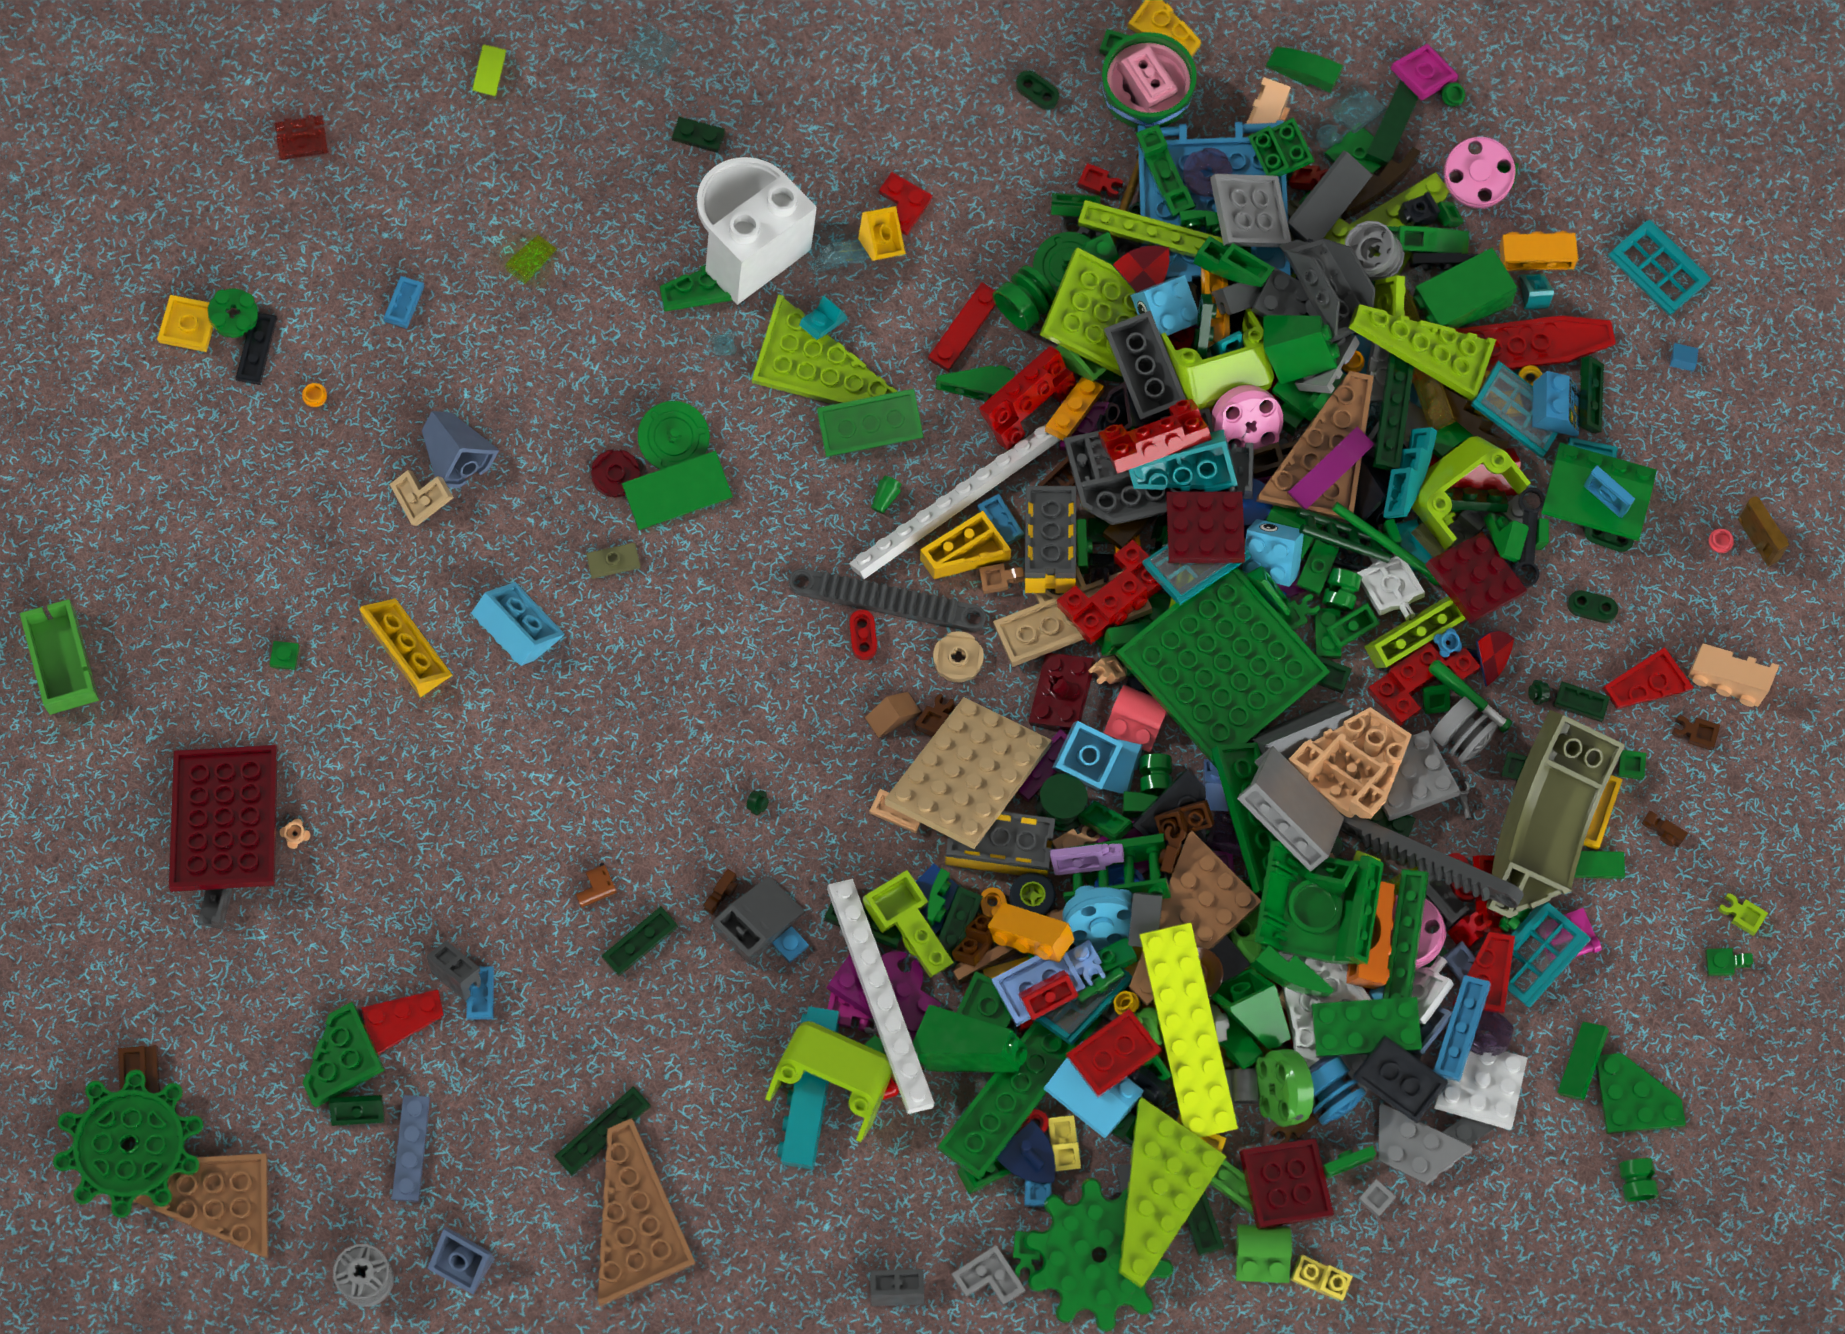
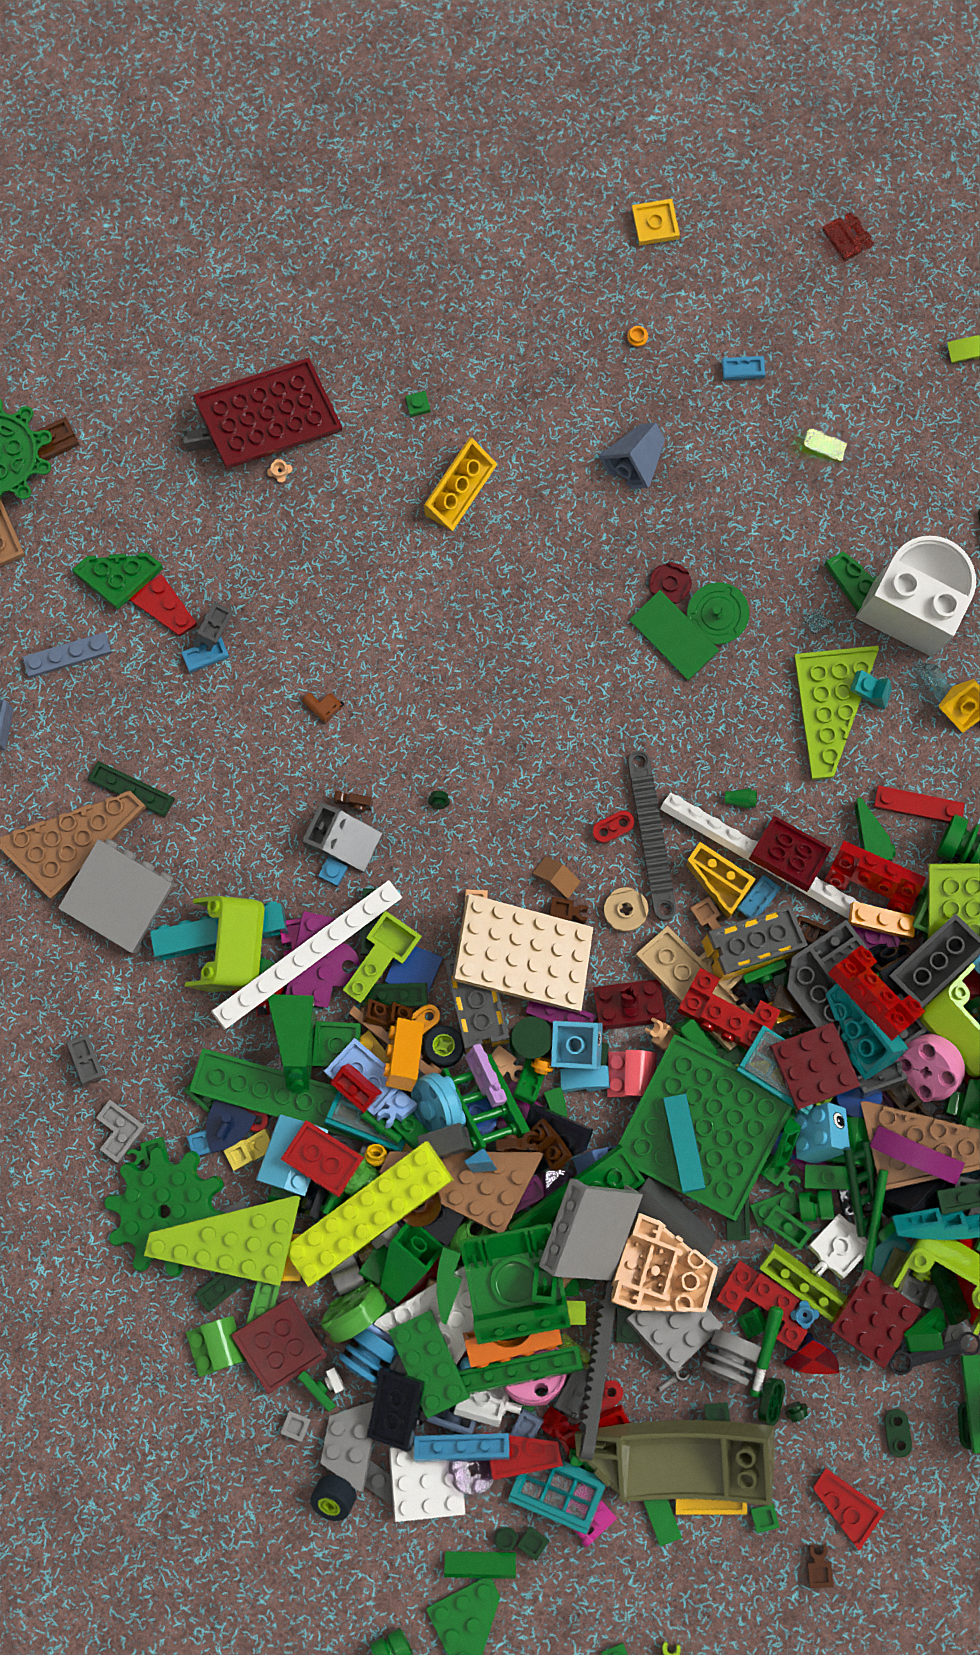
camera: 75 degrees right, 5 degrees up
bright green piece [20,599,99,715] -> none
green plate [208,288,258,338] -> none
black tile [235,312,277,385] -> none
dark green plate [329,1095,385,1126] -> none
tan plate [390,470,454,526] -> none
medium azure slope [471,582,565,666] -> none
olive plate [586,543,641,579] -> none
dark green plate [601,906,678,977] -> none
green plate [817,389,924,457] -> none
green slope [927,868,952,928] -> none
green wheel [1139,753,1173,797] -> none
light yellow slope [1290,1255,1353,1301] -> none
green tile [1536,518,1549,550] -> none
dark green plate [1553,681,1610,722] -> none
reddish brown plate [1642,811,1688,847] -> none
light nougat wedge [1688,644,1779,707] -> none
none -> light grey panel [58,838,178,953]
none -> black wheel [310,1475,357,1521]
none -> white plate [325,1368,346,1393]
none -> dark azure slope [464,1148,497,1173]
none -> dark green plate [494,1527,518,1552]
none -> dark green plate [517,1526,550,1561]
none -> light orange plate [531,1057,554,1075]
none -> teal slope [663,1094,706,1193]
none -> dark red plate [749,816,832,892]
none -> dark green plate [758,1377,785,1426]

